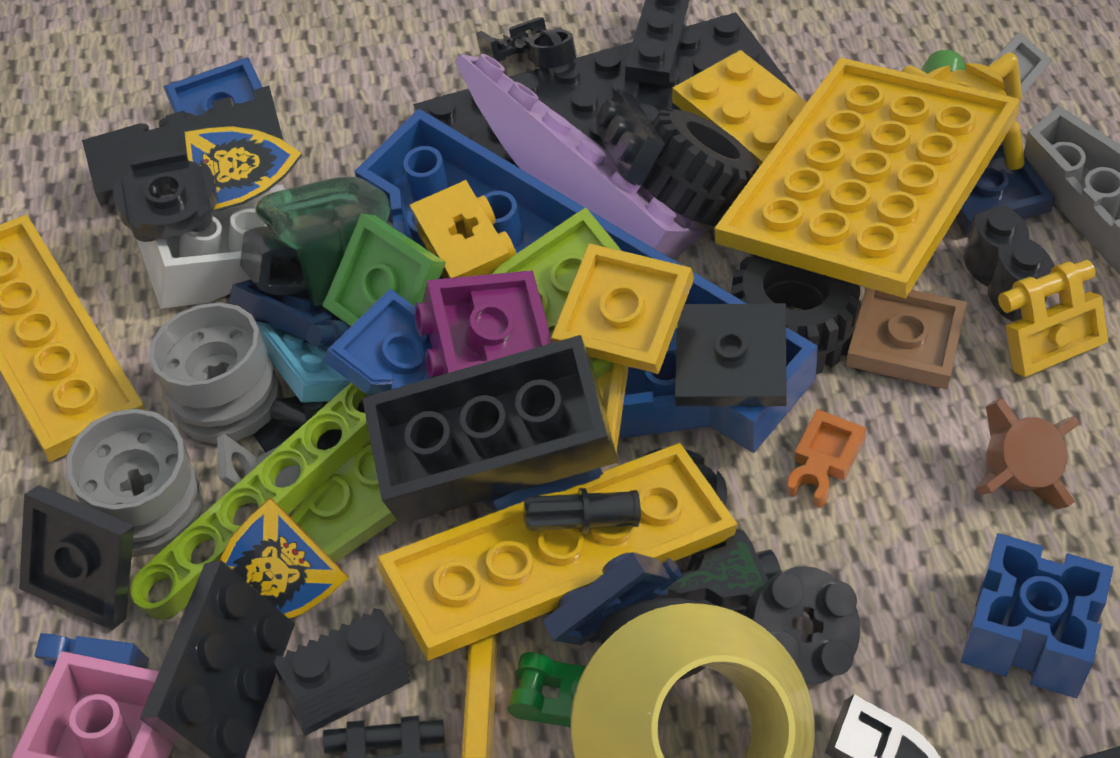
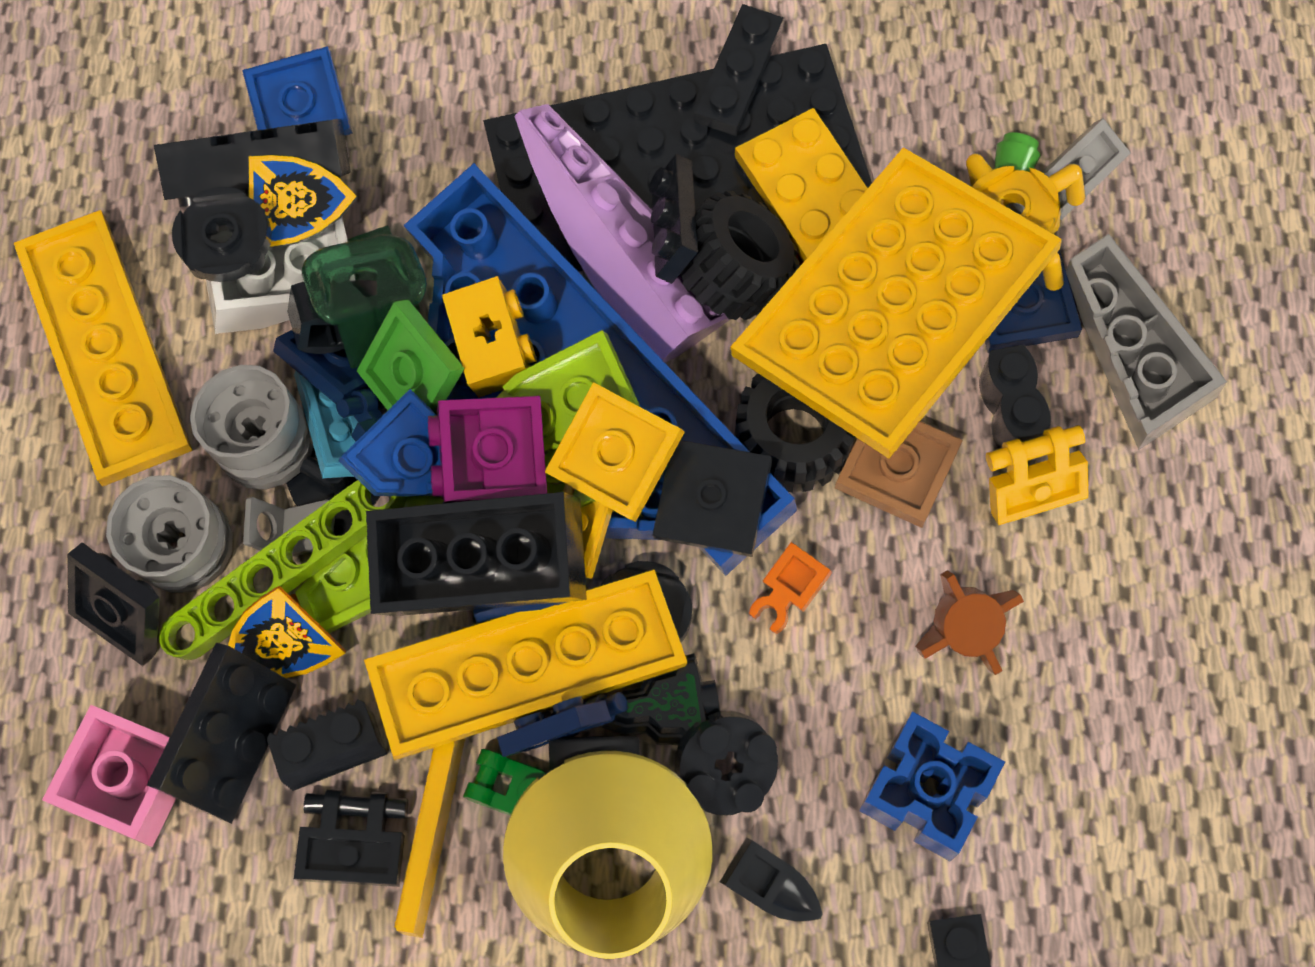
camera: 10 degrees right, 20 degrees up
blue plate [34,633,149,669] -> none
black piece [476,17,577,69] -> none
black axle [523,488,641,534] -> none

